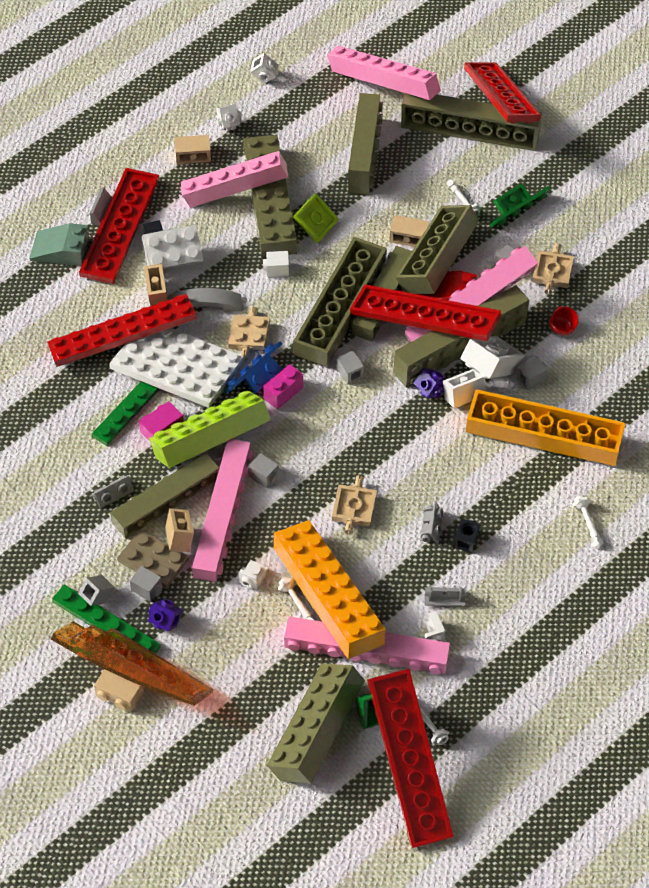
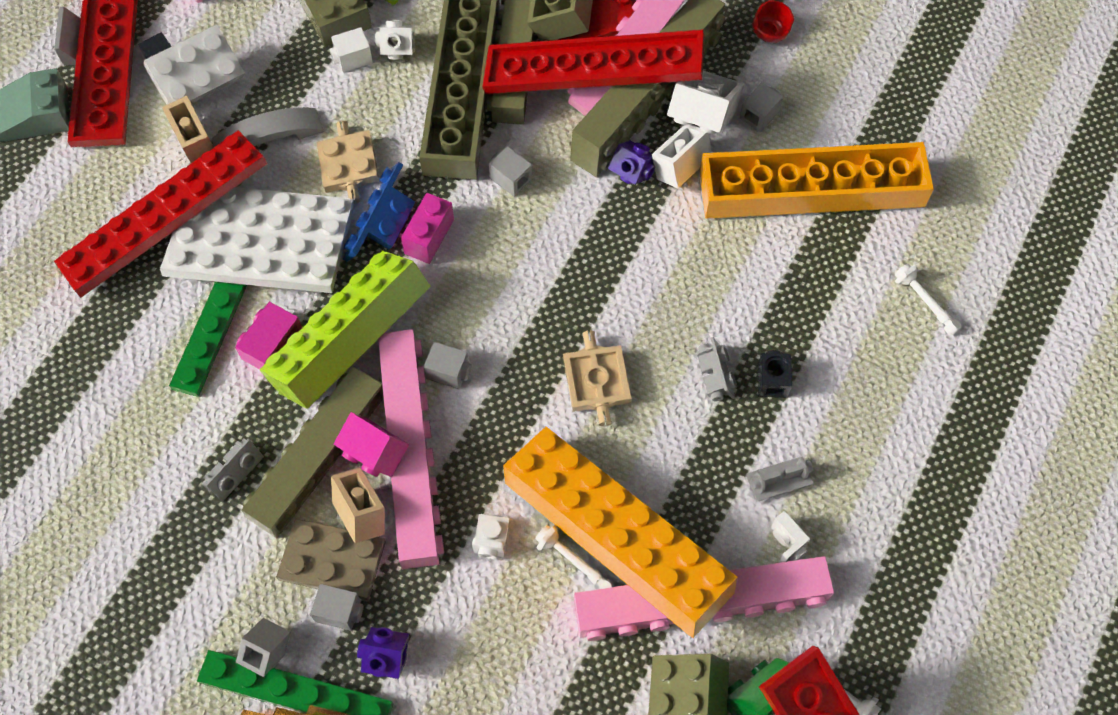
camera: 20 degrees left, 10 degrees up
none -> dark pink brick [334,412,409,477]
none -> white brick [375,20,415,59]

